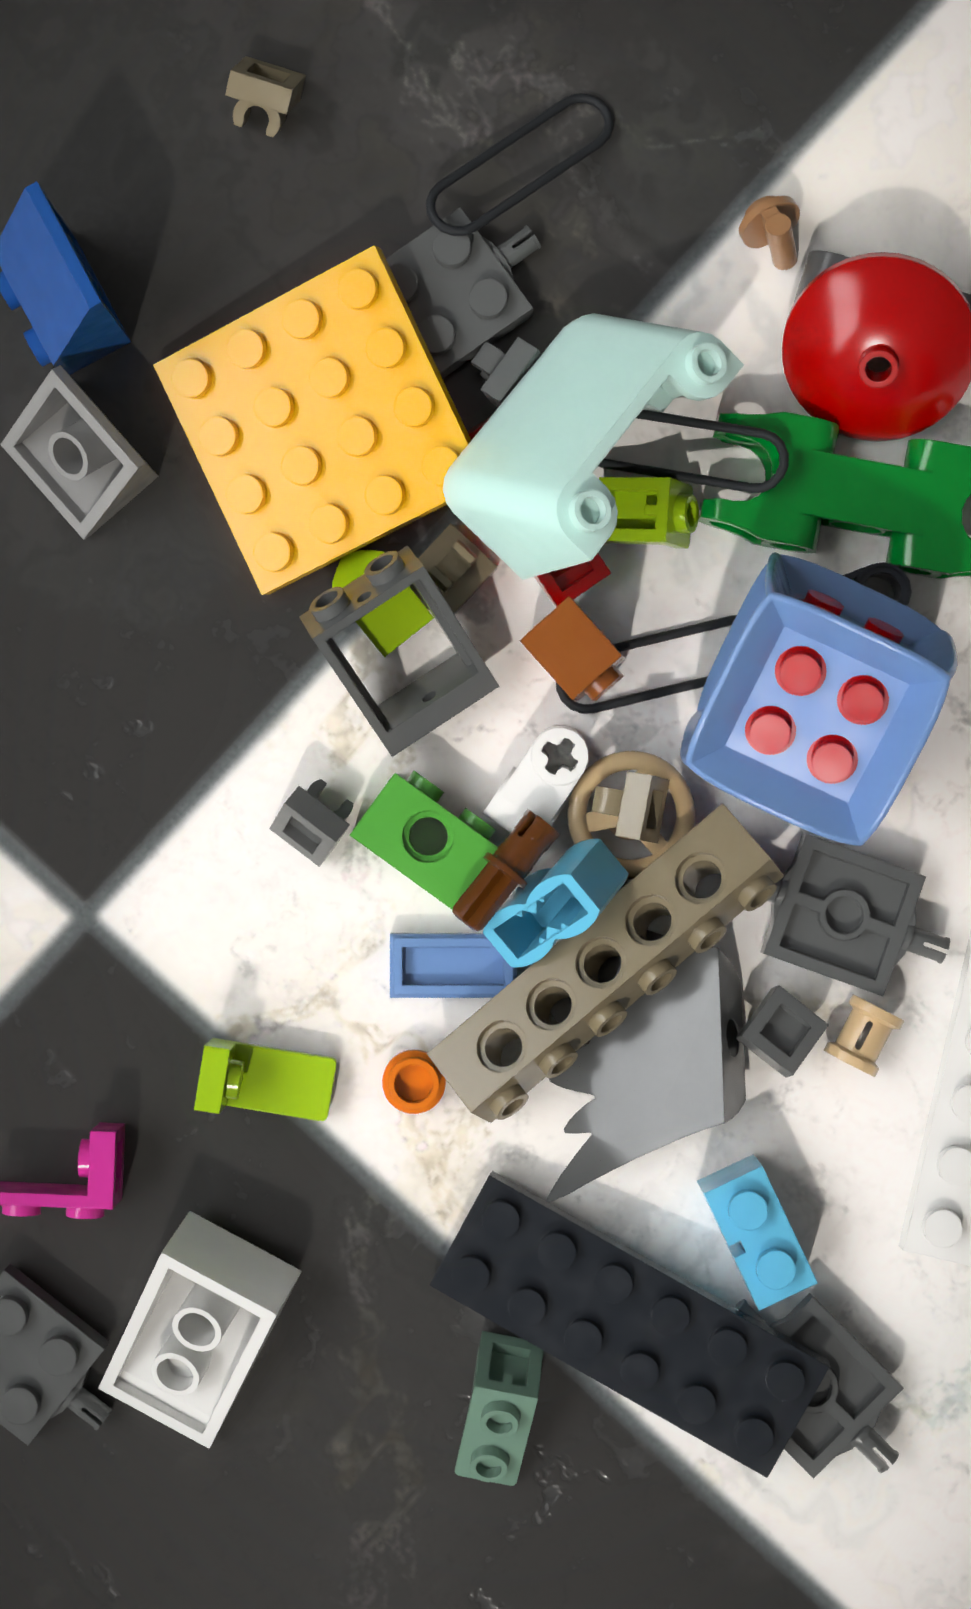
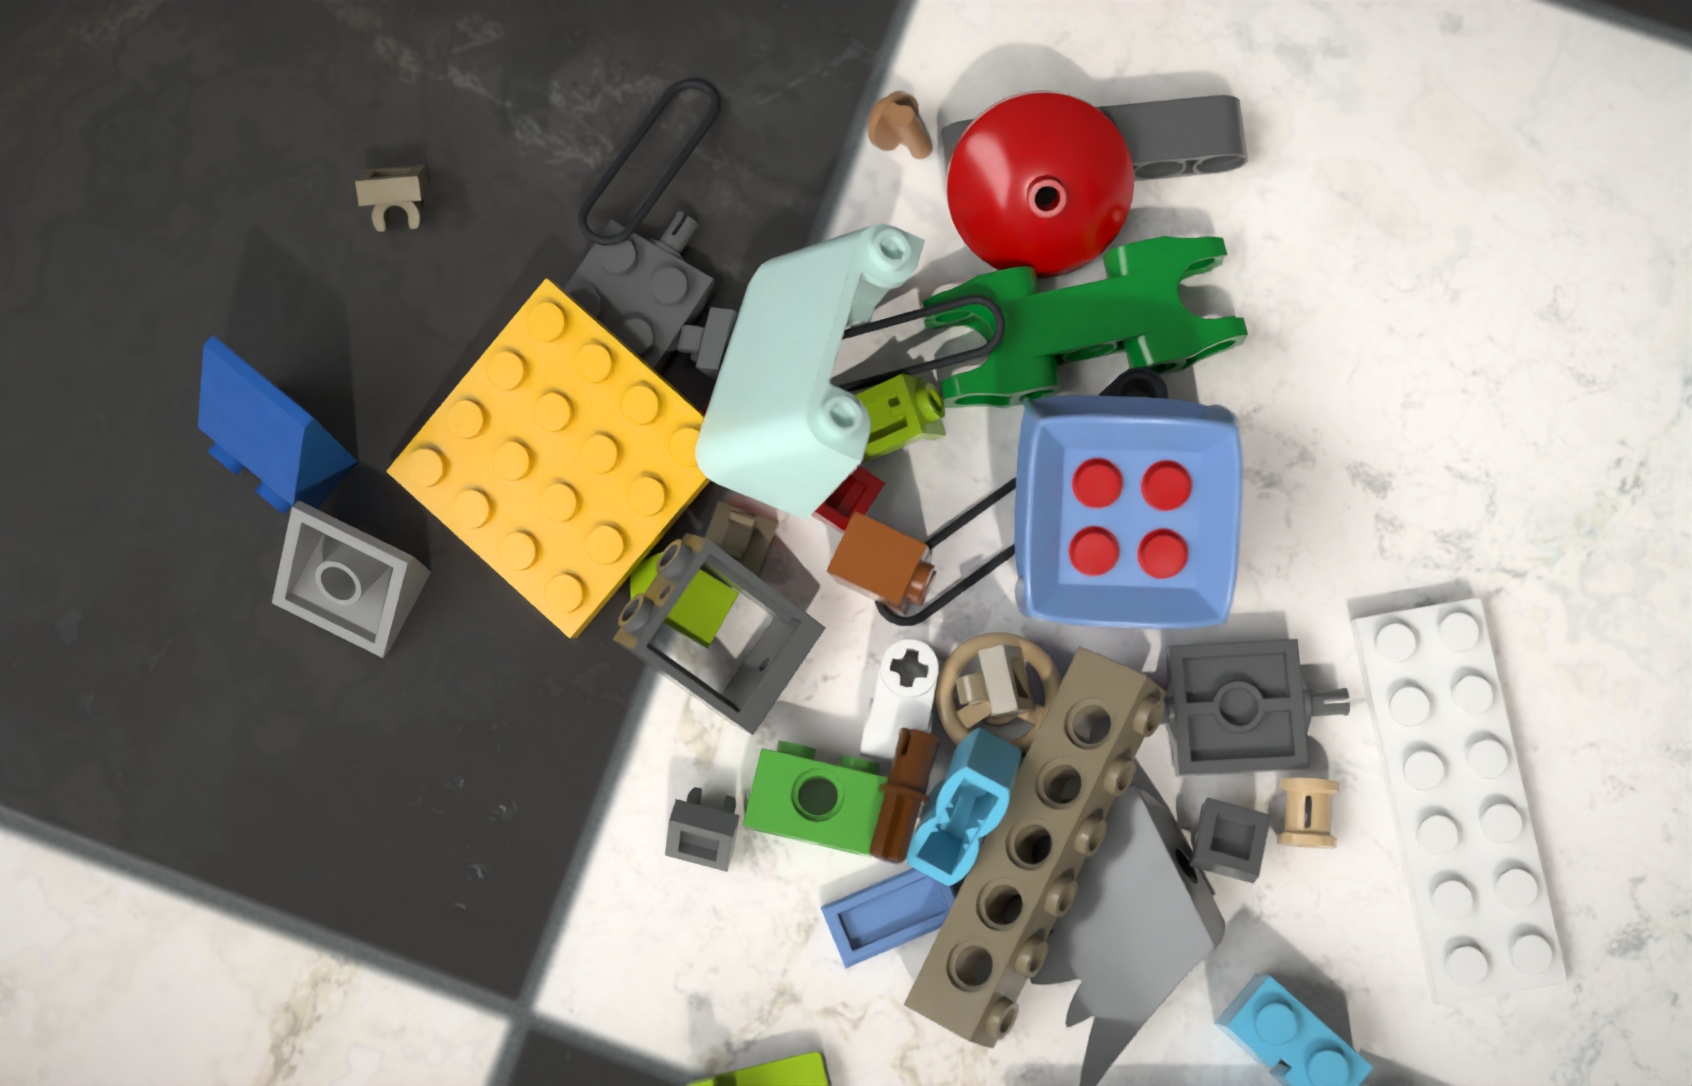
camera: 25 degrees left, 10 degrees down
orange plate [382,1050,446,1114] -> none

